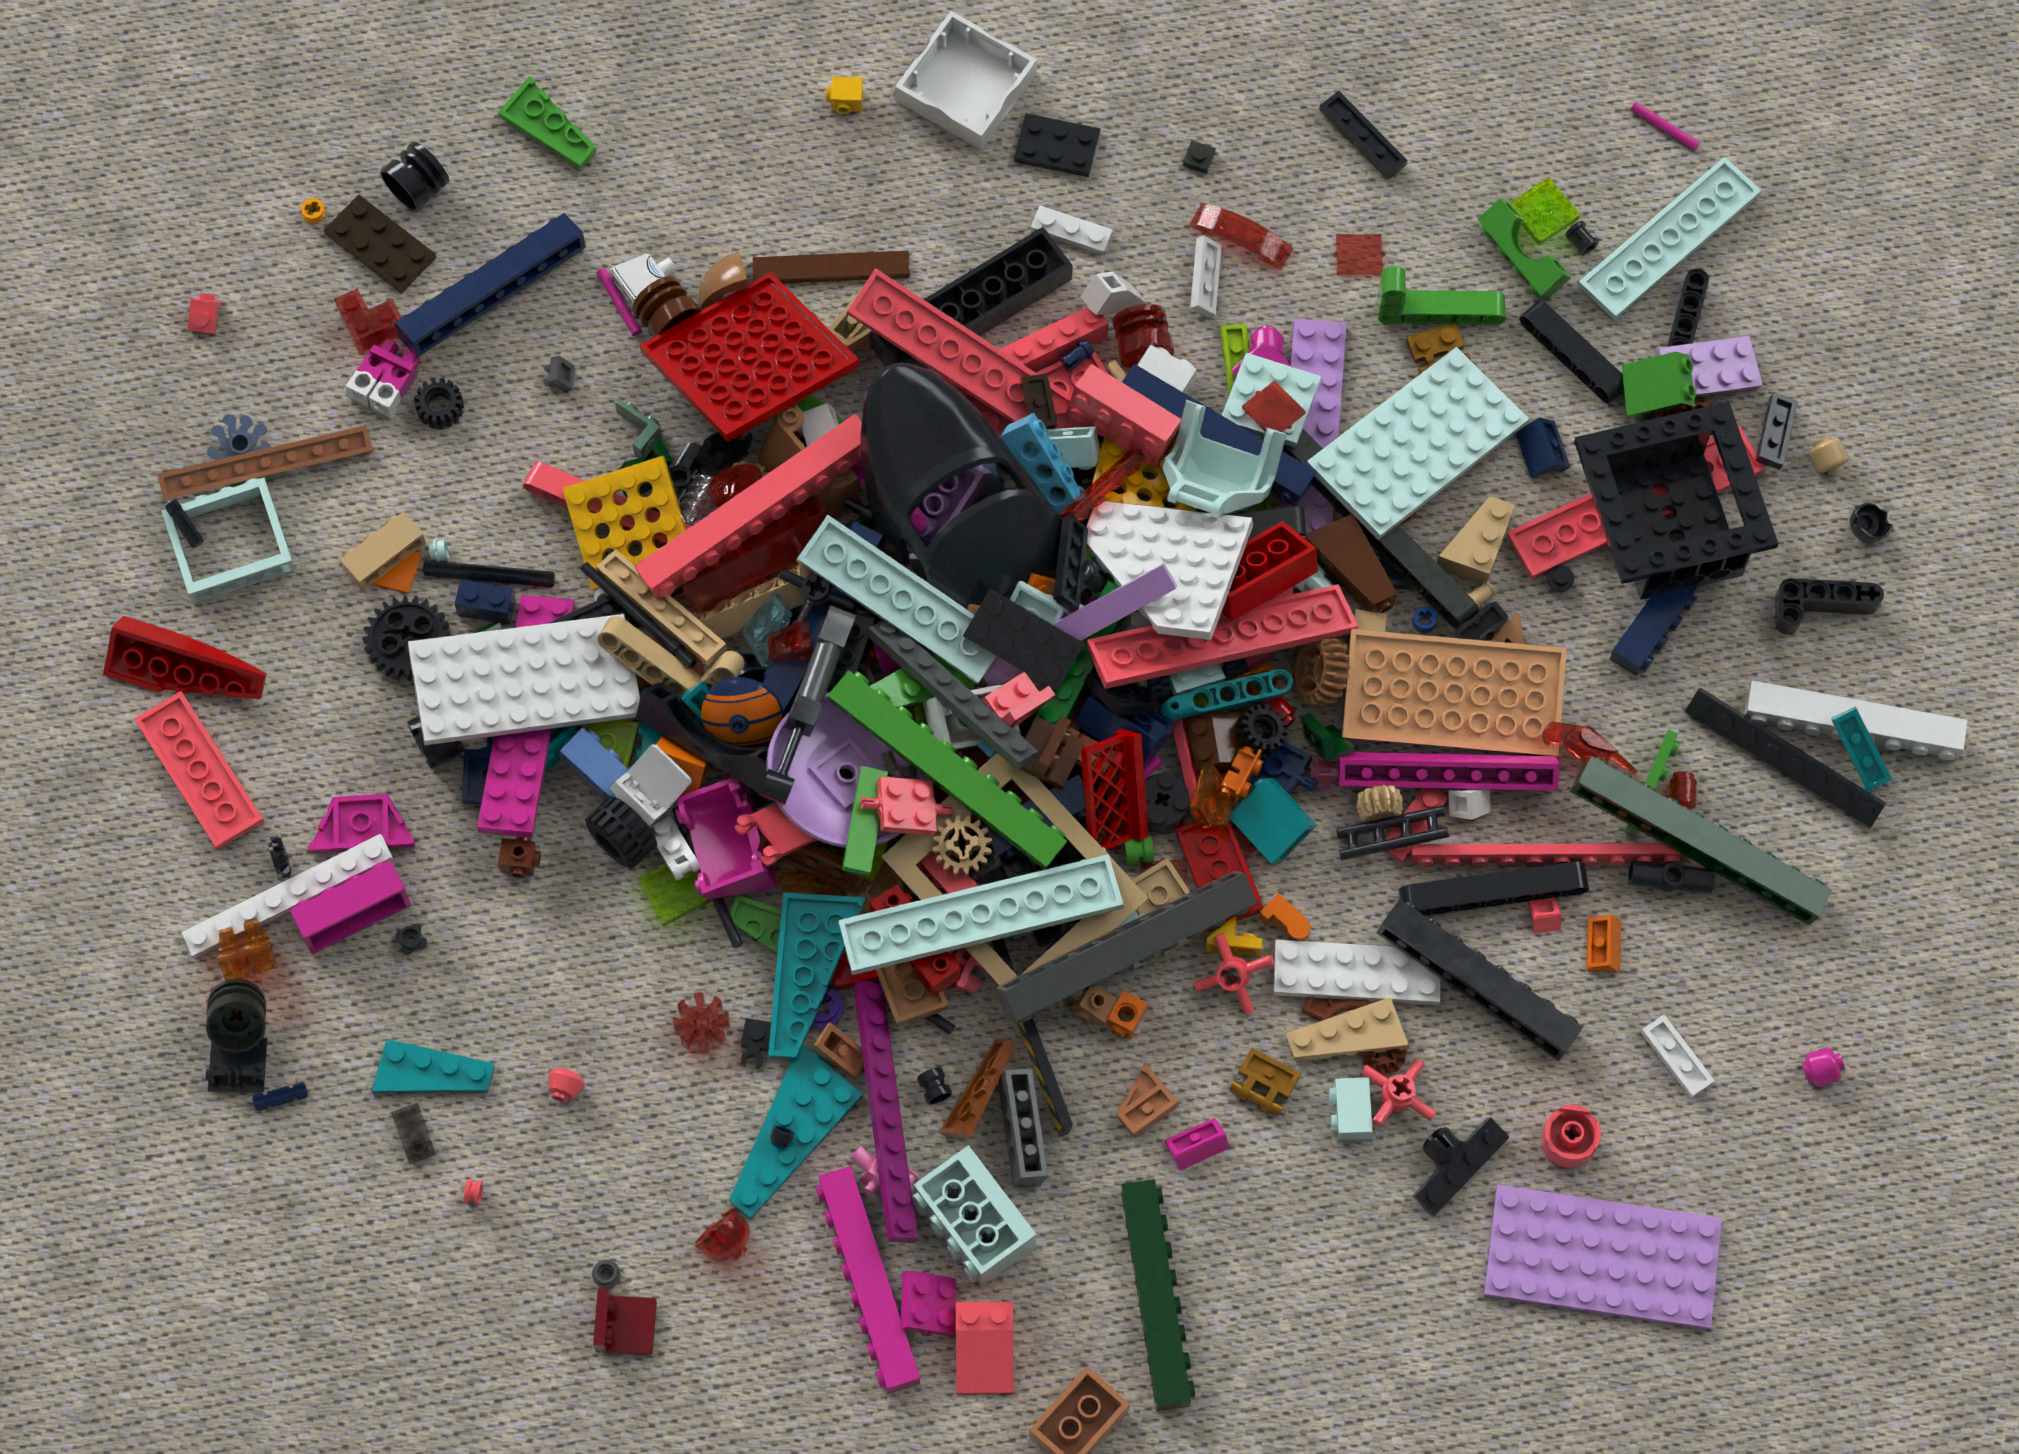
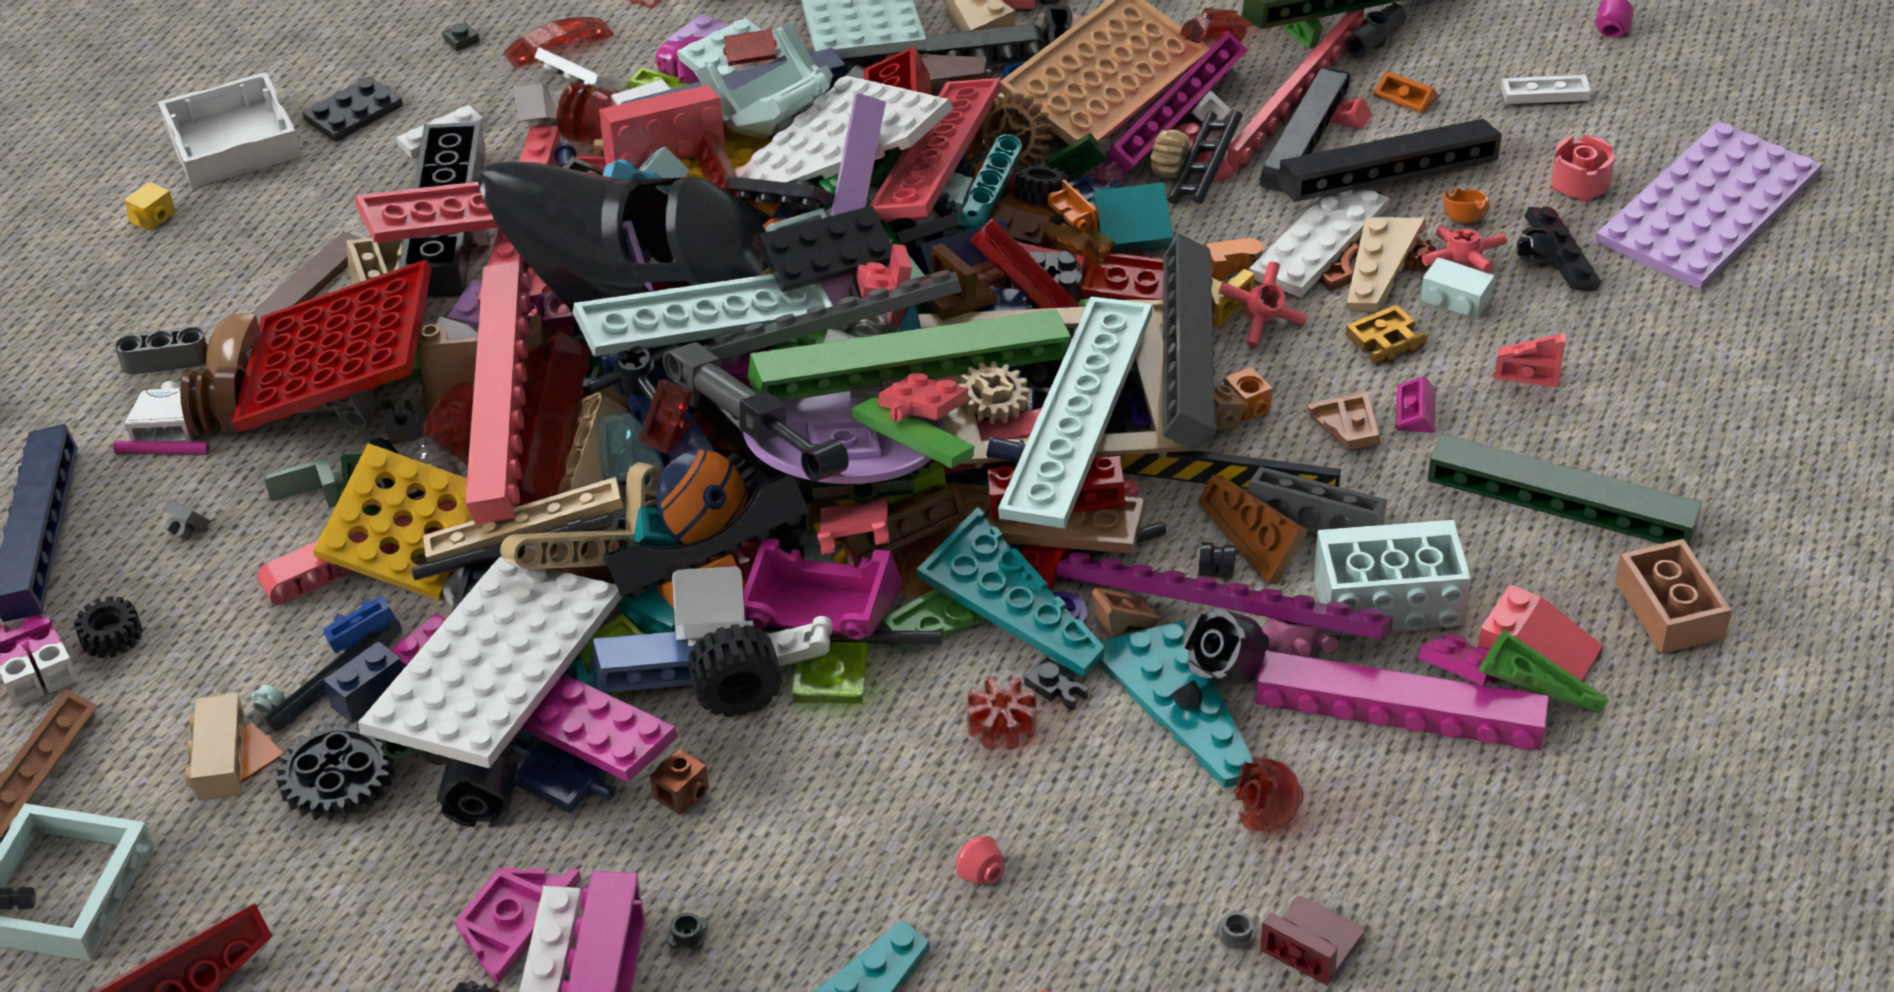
camera: 55 degrees left, 25 degrees down
none -> dark grey beam [114,327,208,375]
none -> blue plate [323,595,396,653]
none -> dark blue pin [986,436,1026,466]
none -> black brick [1184,608,1269,685]
none -> orange hair [1443,188,1489,224]
none -> bright green wing [1478,629,1609,713]
none -> coral wing [1494,334,1566,387]

